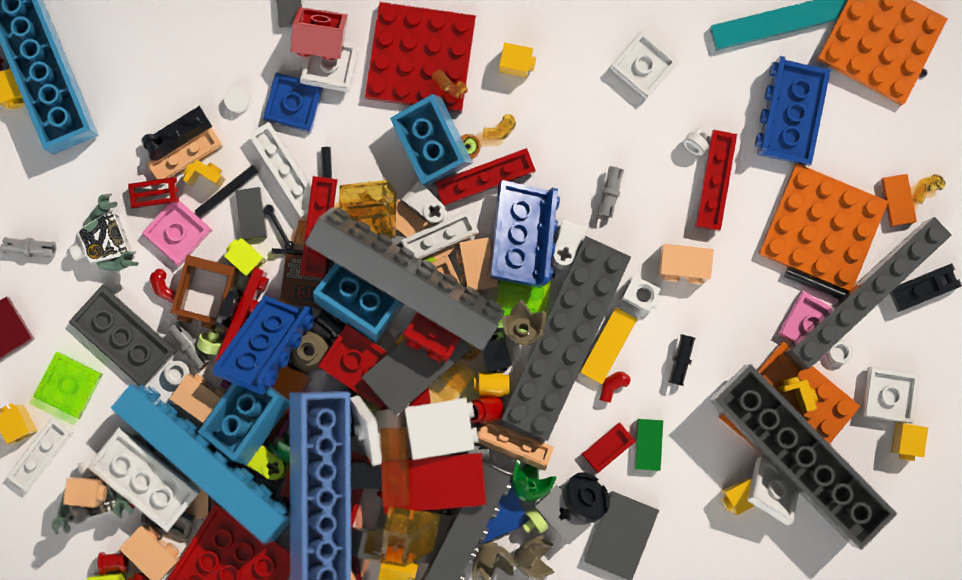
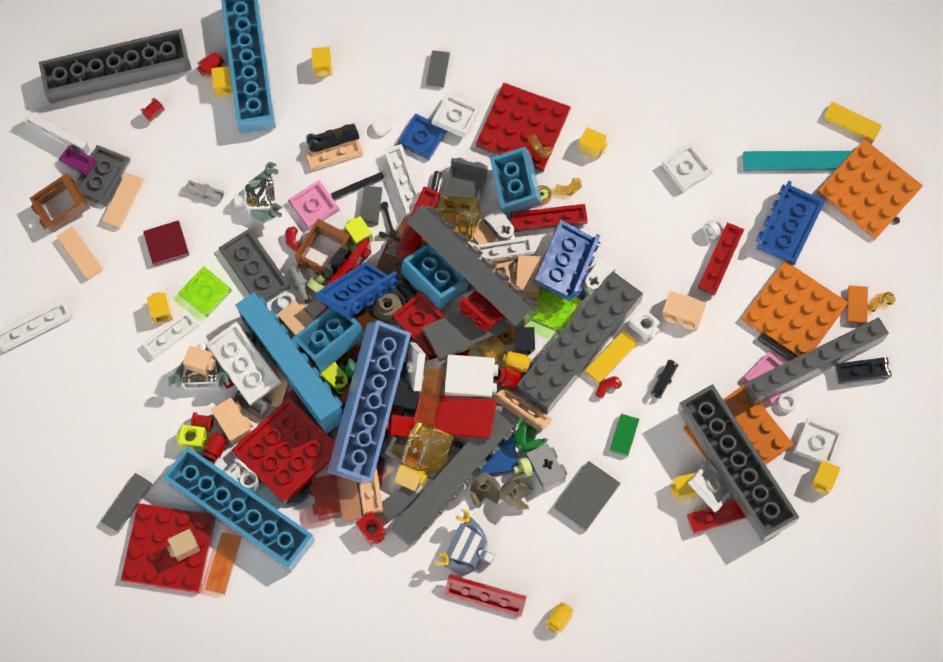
camera: 20 degrees right, 15 degrees down
dark grey bar [66,507,91,524] -> none
red tile [128,177,180,209] -> none
yellow bracket [183,159,226,187] -> none
slope [290,7,348,60] -> none
dark tan piece [502,300,546,346] -> none
black tile [563,472,610,523] -> none
red tile [581,422,636,474] -> none
light grey pin [597,166,624,218] -> none
yellow bracket [778,376,818,412] -> none
none -> yellow brick [311,47,332,77]
none -> red brick [385,415,414,437]
none -> dark grey panel [440,158,488,213]
none -> red plate [687,500,747,534]

